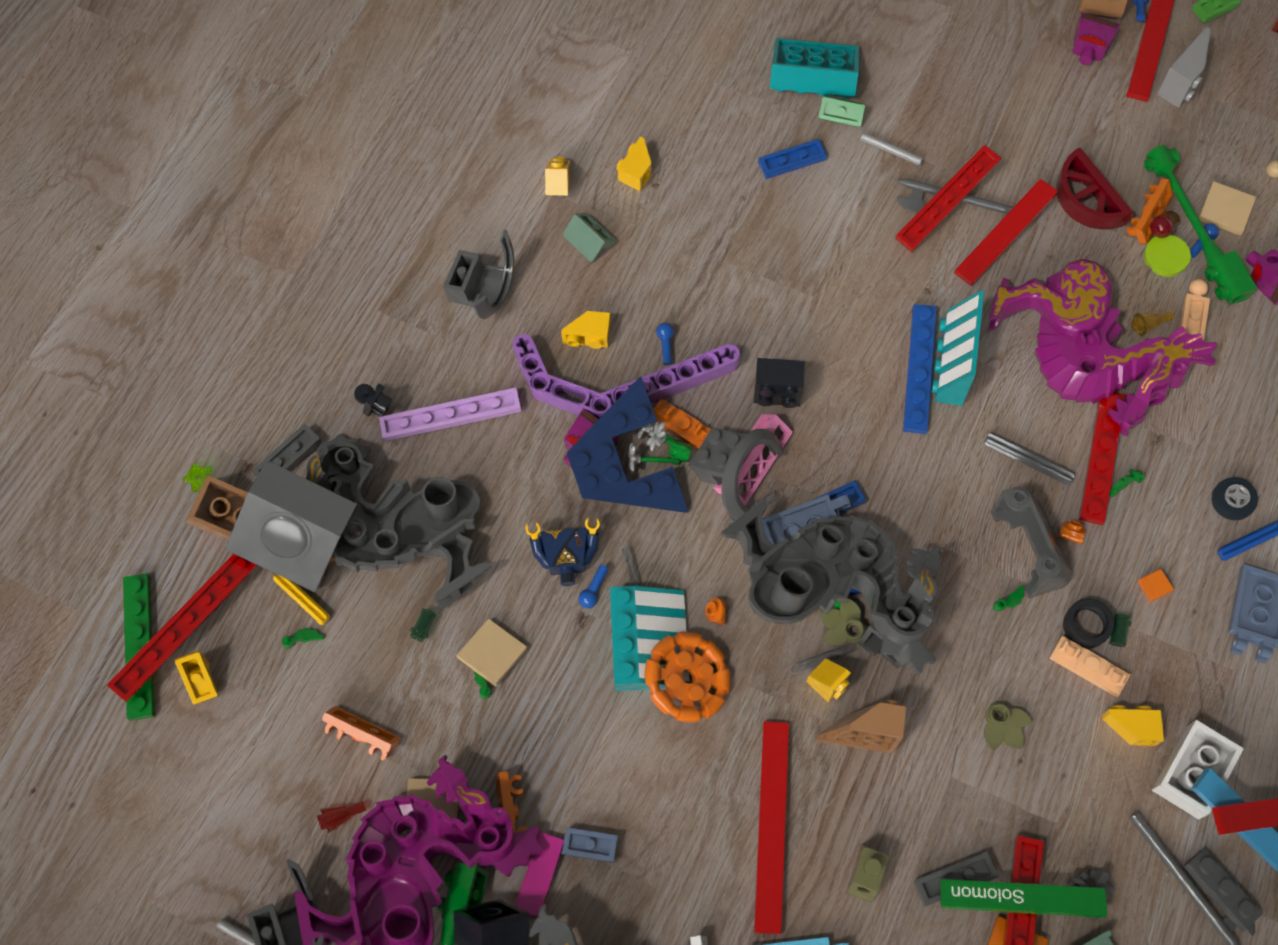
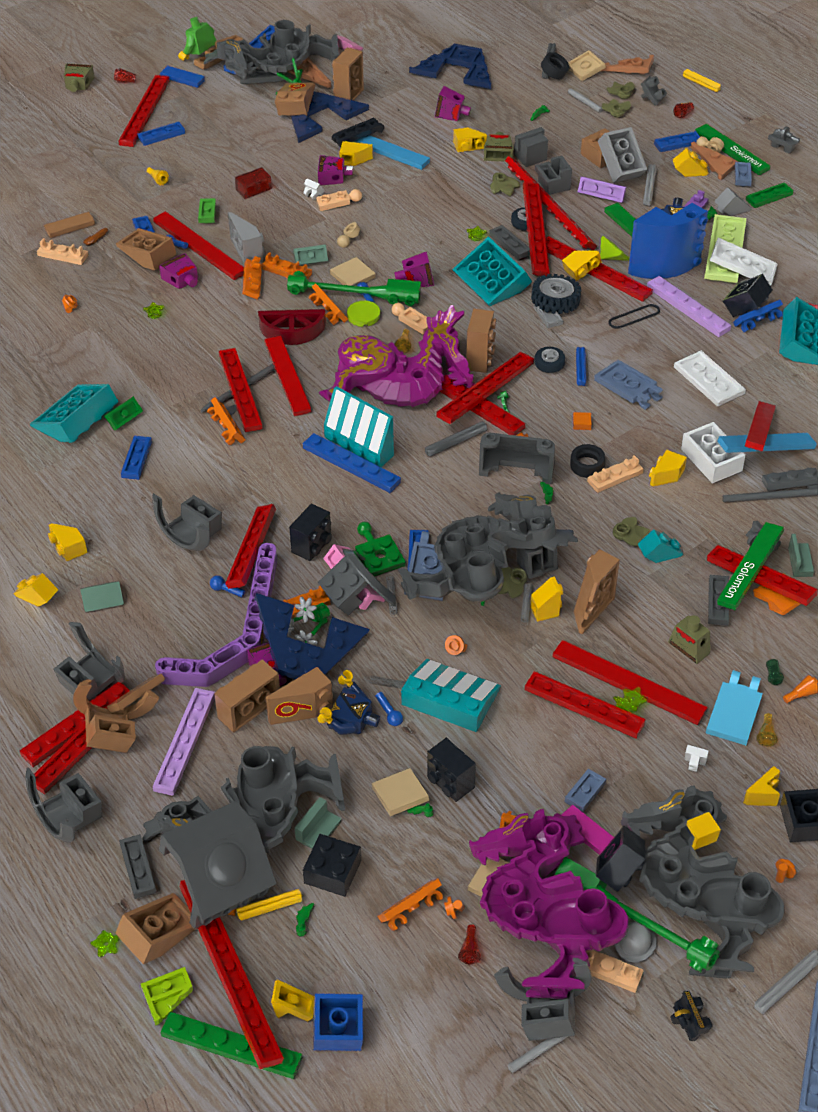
camera: 65 degrees left, 20 degrees down
black hips [354,383,392,417] -> none
clear green pin [410,609,436,642] -> none
yellow slope [561,311,611,349] -> none
orange plate [645,632,731,723] -> none
light grey bar [860,132,923,166] -> none
clear green pin [1109,614,1132,647] -> none
dark red piece [1150,211,1180,238] -> none
none -> red plate [19,682,130,767]
none -> dark grey piece [25,767,102,843]
none -> red plate [34,723,92,794]
none -> medium nougat piece [73,679,159,753]
none -> medium nougat tile [107,673,165,713]
none -> lime wing [141,967,193,1026]
none -> clear neon green plate [143,302,165,319]
none -> dark grey piece [152,493,222,551]
none -> orange plate [207,397,246,445]
none -> medium nougat brick [214,660,280,733]
none -> red plate [225,504,276,589]
none -> orange plate [242,256,262,299]
none -> orange plate [262,252,312,279]
none -> medium nougat slope [266,667,333,725]
none -> sand green panel [292,244,328,265]
none -> sand green panel [295,797,341,849]
none -> black brick [303,834,361,897]
none -> blue brick [313,993,363,1051]
none -> green plate [355,521,406,577]
none -> black brick [427,737,476,802]
none -> red tile [436,351,534,424]
none -> orange plate [444,896,465,919]
none -> medium nougat brick [466,308,497,373]
none -> red plate [525,671,646,738]
none -> clear neon green plate [613,696,638,713]
none -> clear neon green plate [620,687,647,712]
none -> teal slope [638,529,683,563]

